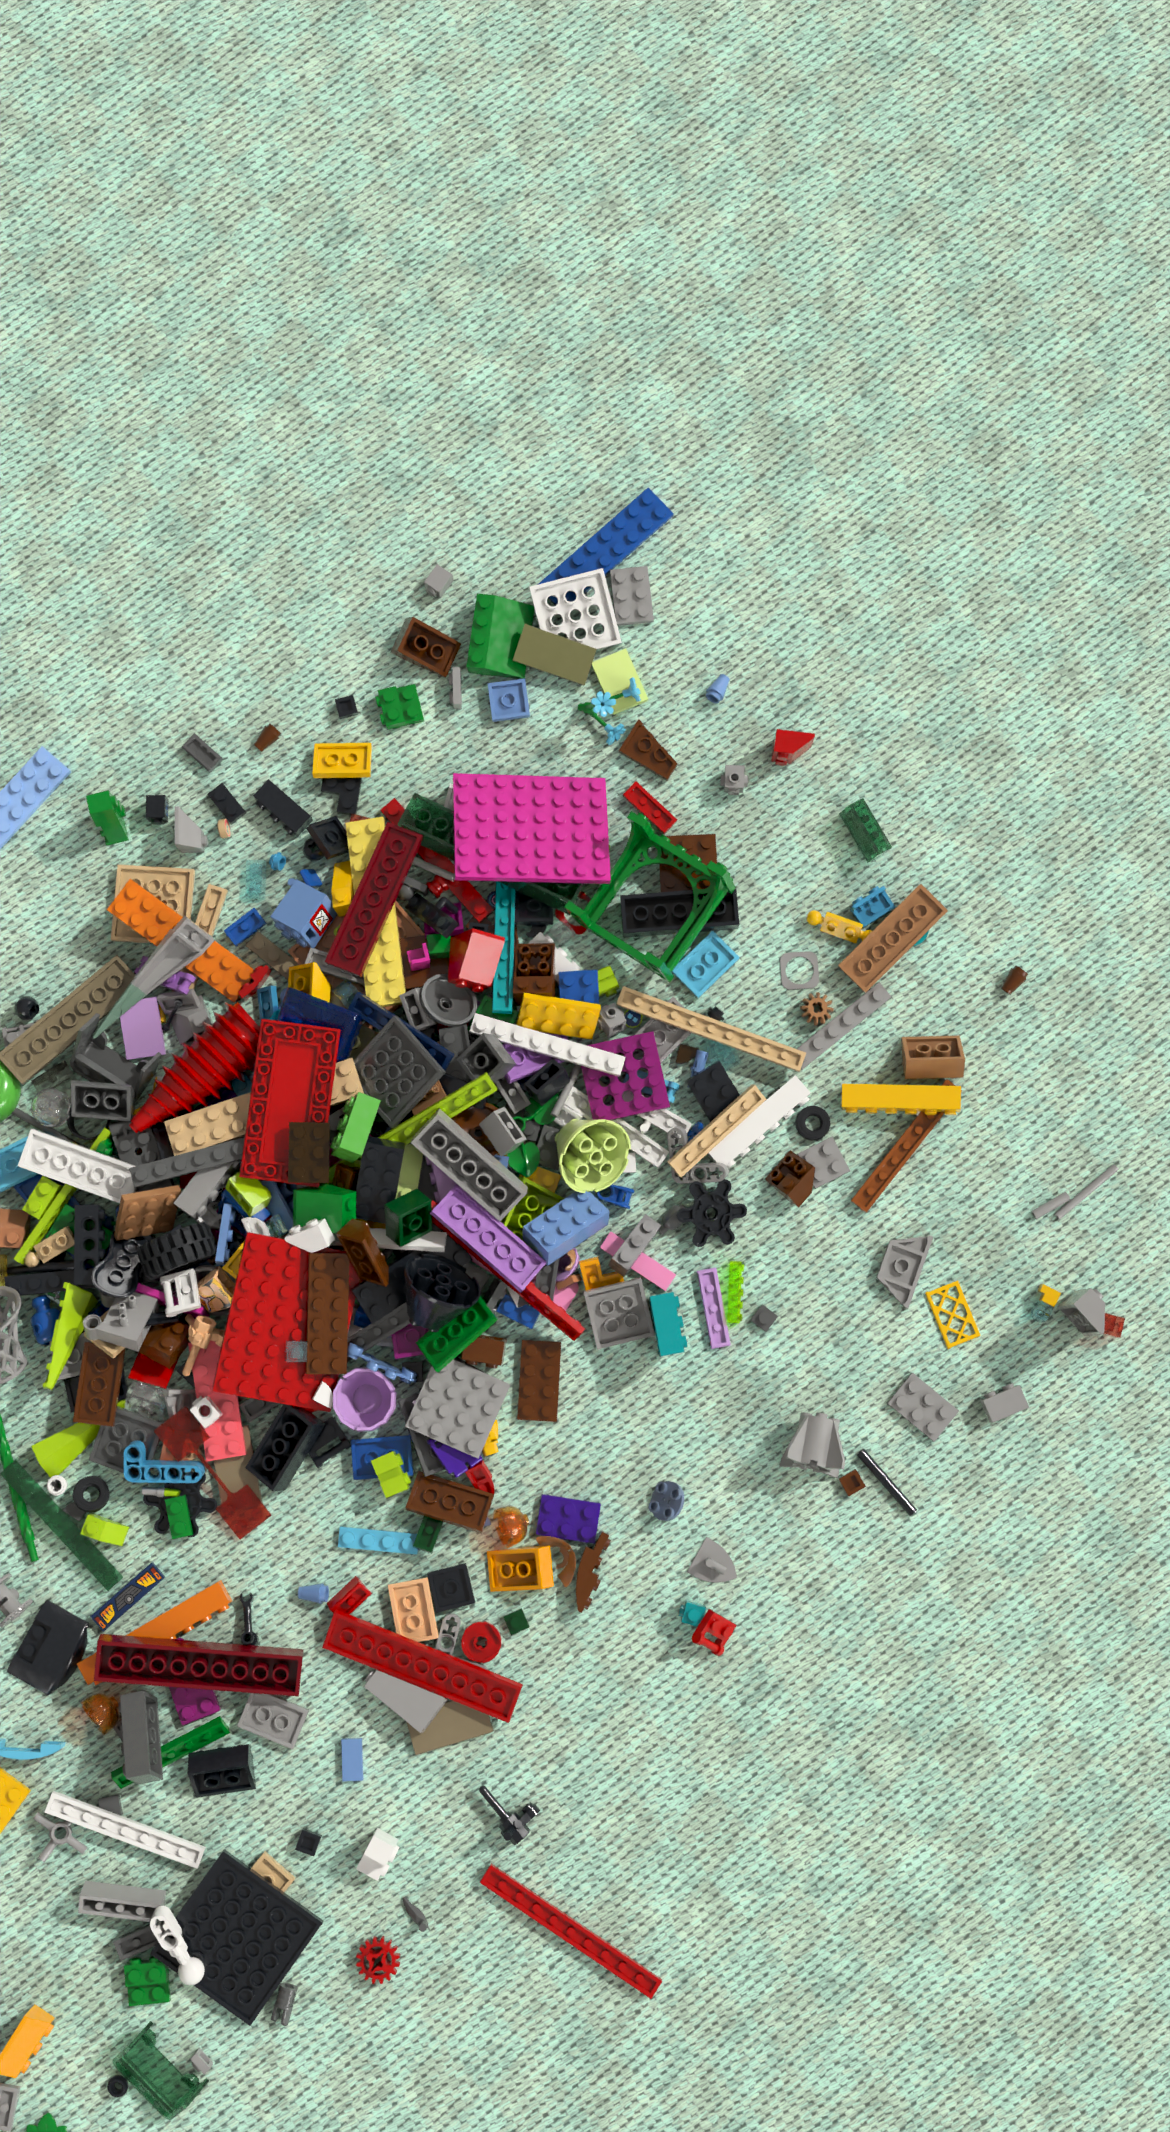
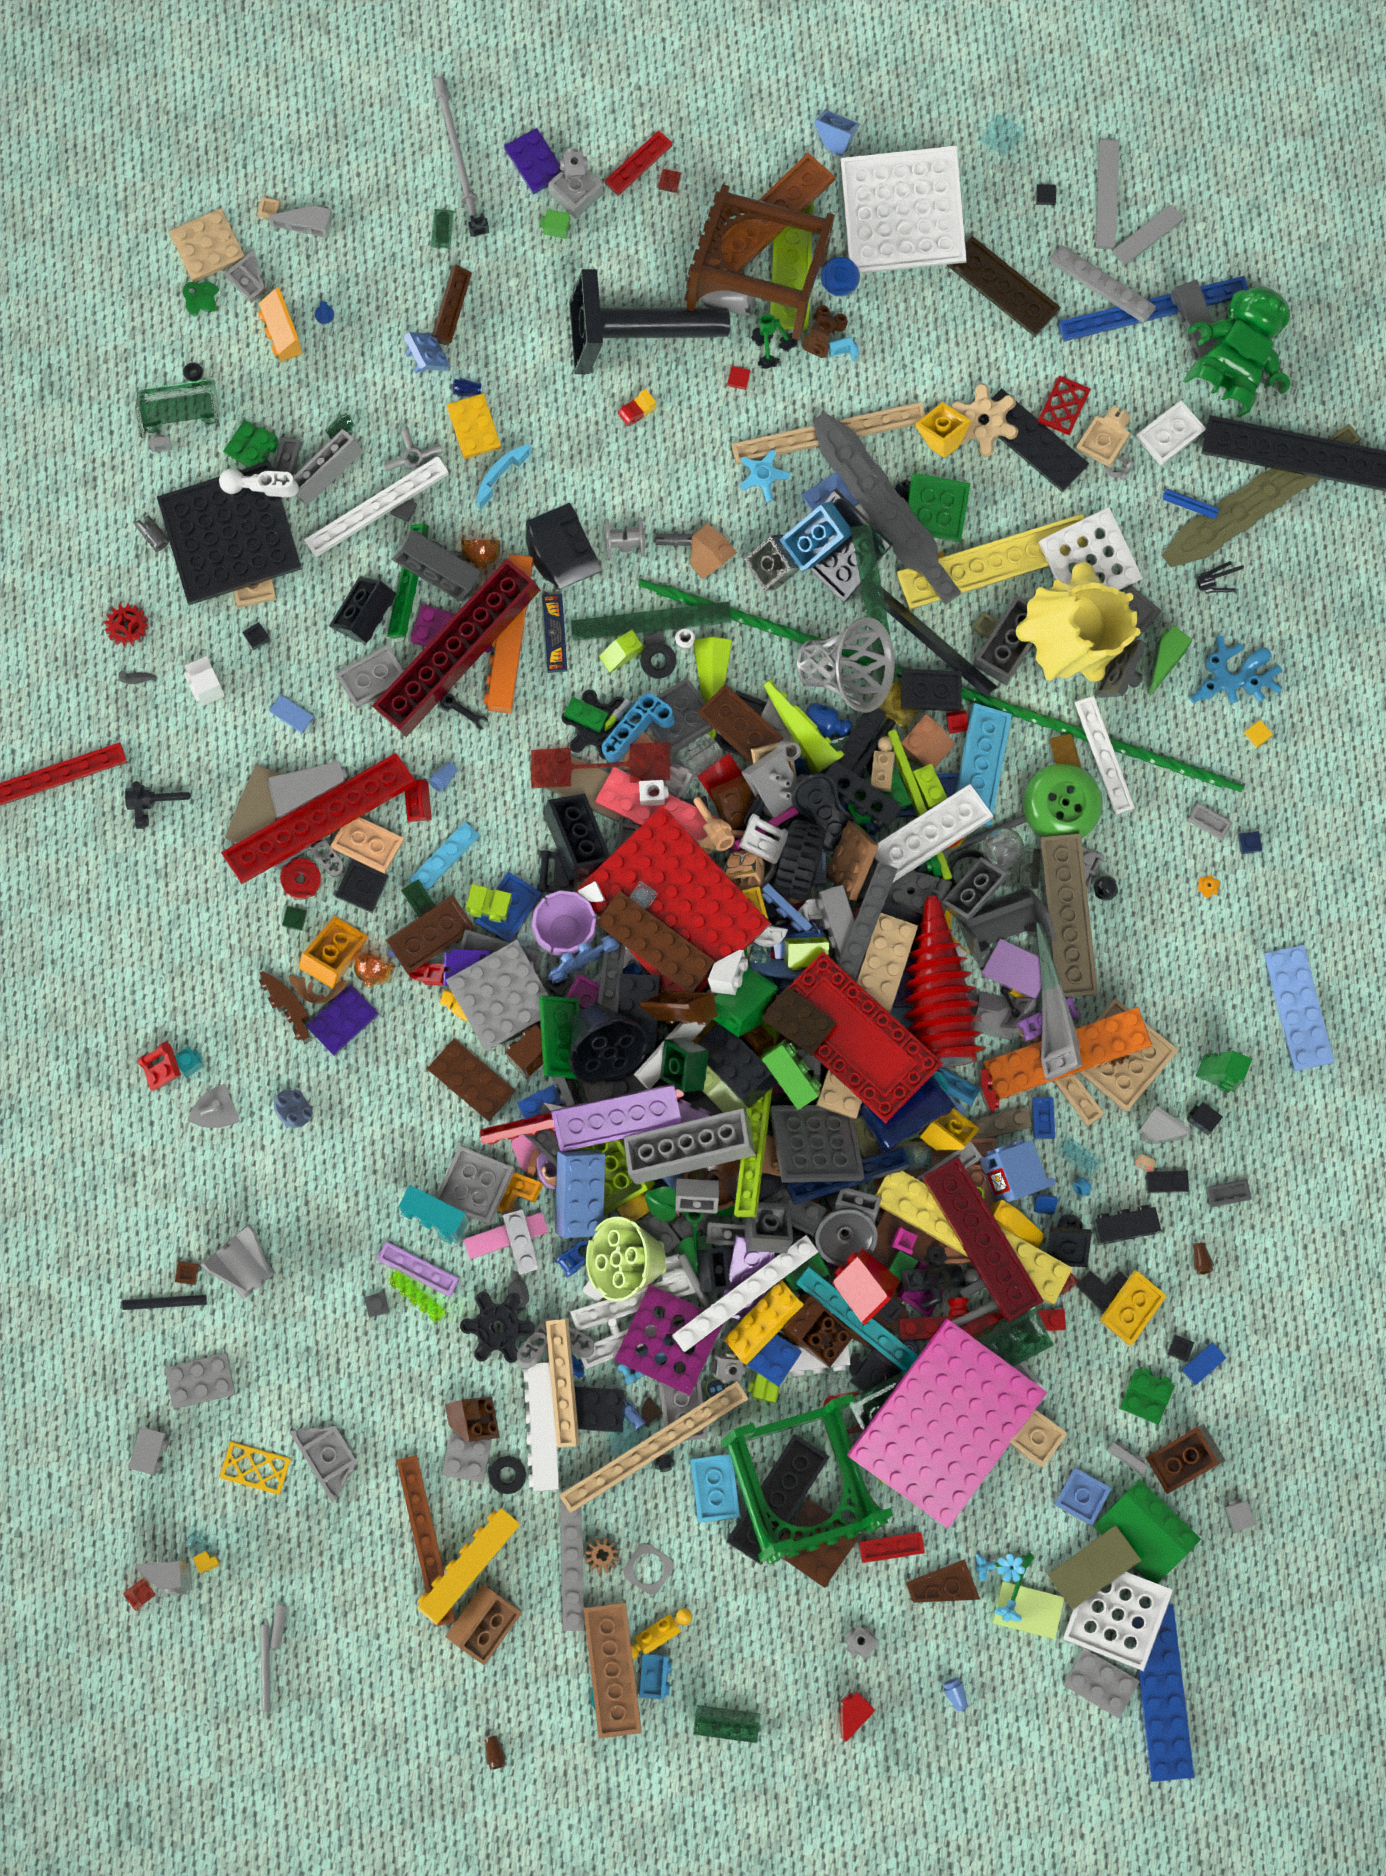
camera: 120 degrees right, 5 degrees down
none -> clear green cone [325,413,355,440]
none -> black plate [926,1246,947,1266]
none -> tan panel [1009,1409,1068,1468]
none -> blue tile [1181,1342,1226,1386]

